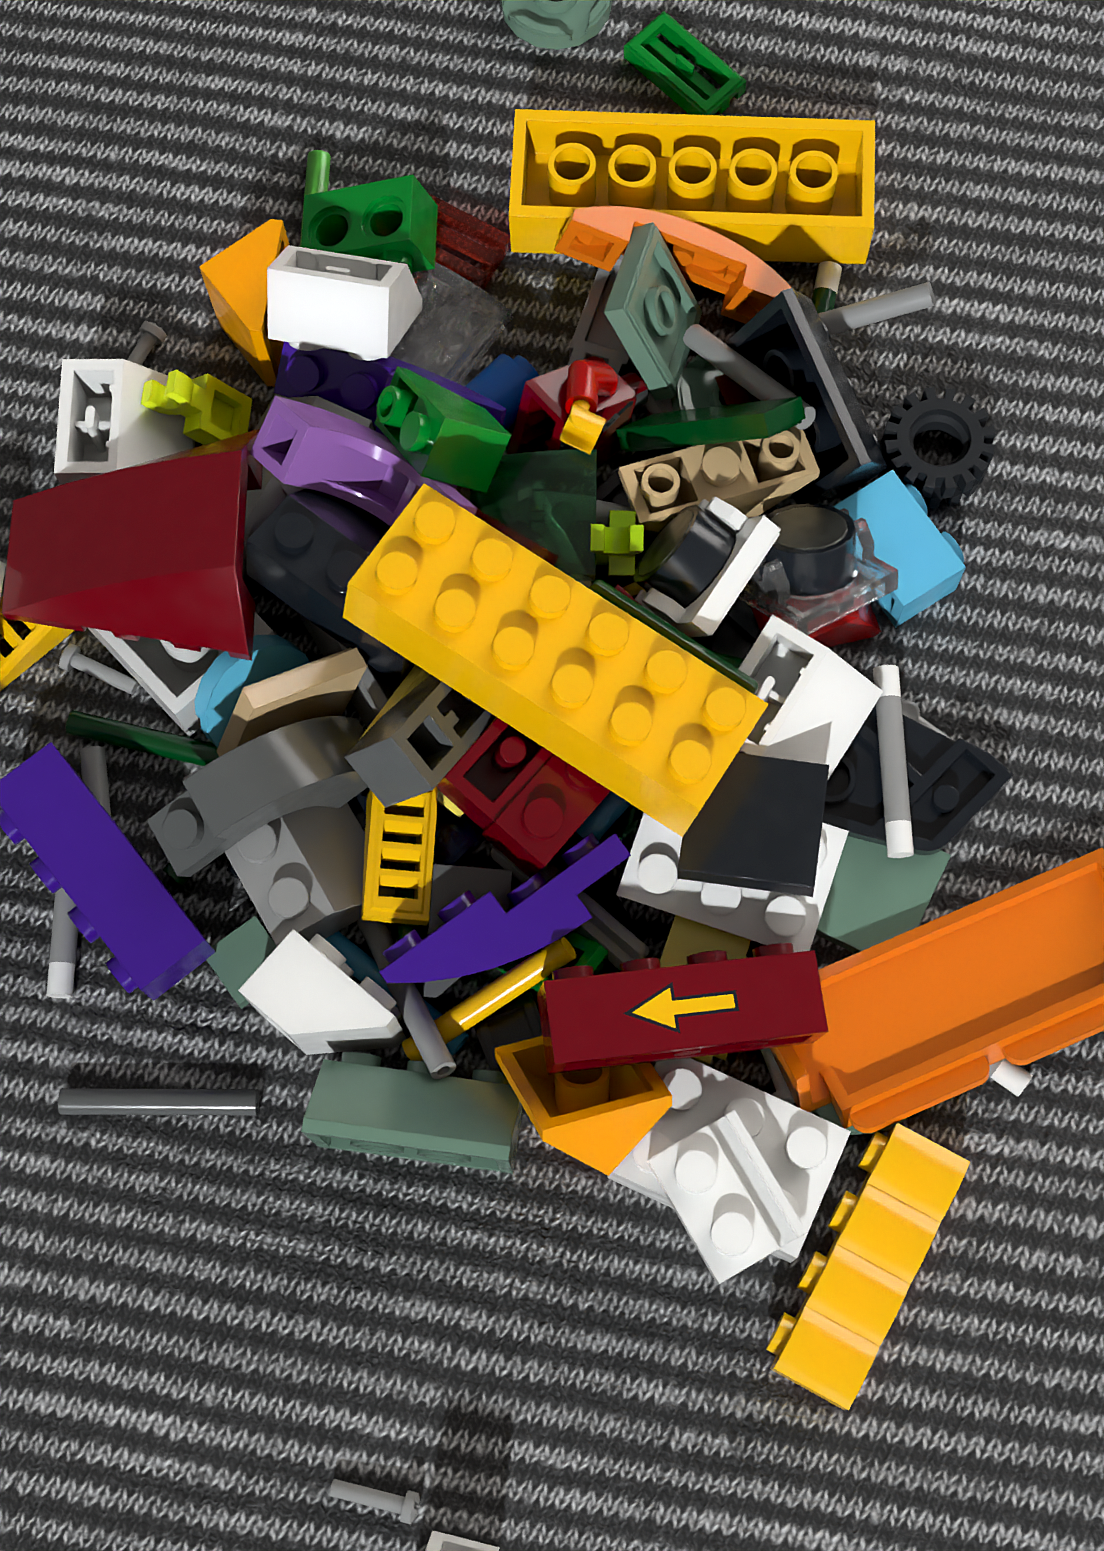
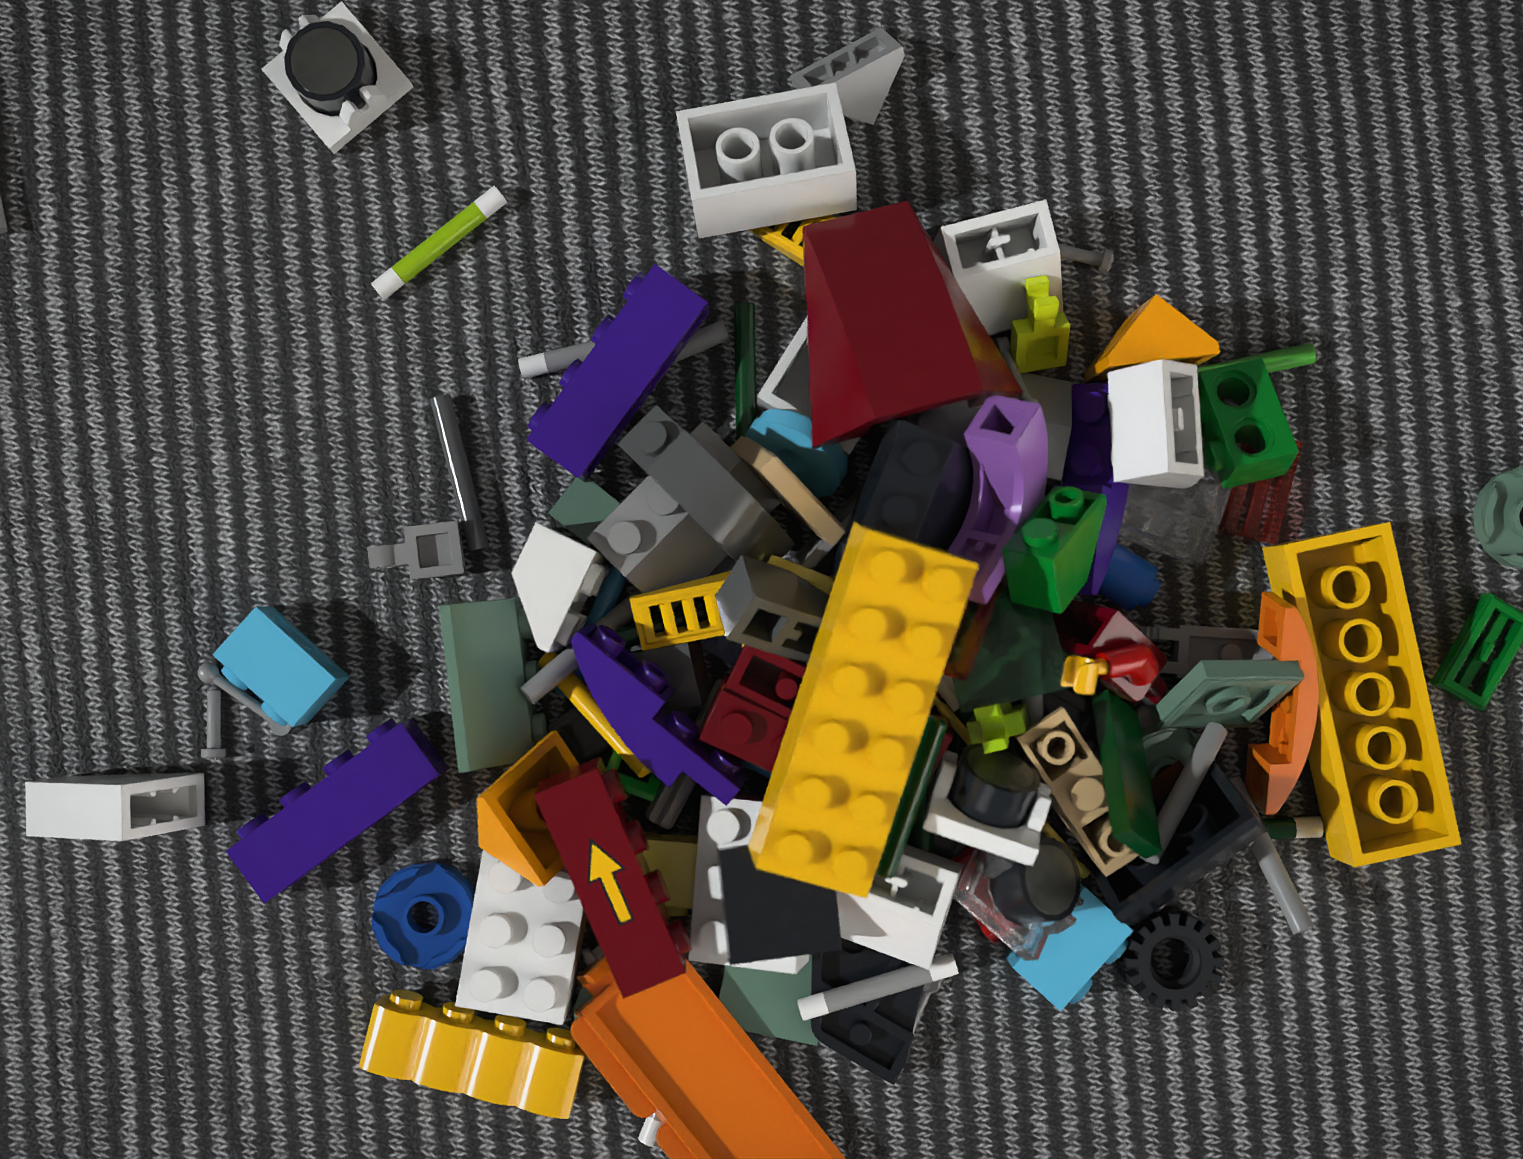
camera: 70 degrees right, 15 degrees up
light grey piece [59,643,139,695] -> none
white plate [647,1109,807,1285] -> none
none -> light grey hinge [198,662,293,736]
none -> medium azure brick [212,606,350,727]
none -> dark purple brick [226,718,450,903]
none -> light grey plate [367,520,466,580]
none -> blue tile [372,861,475,969]

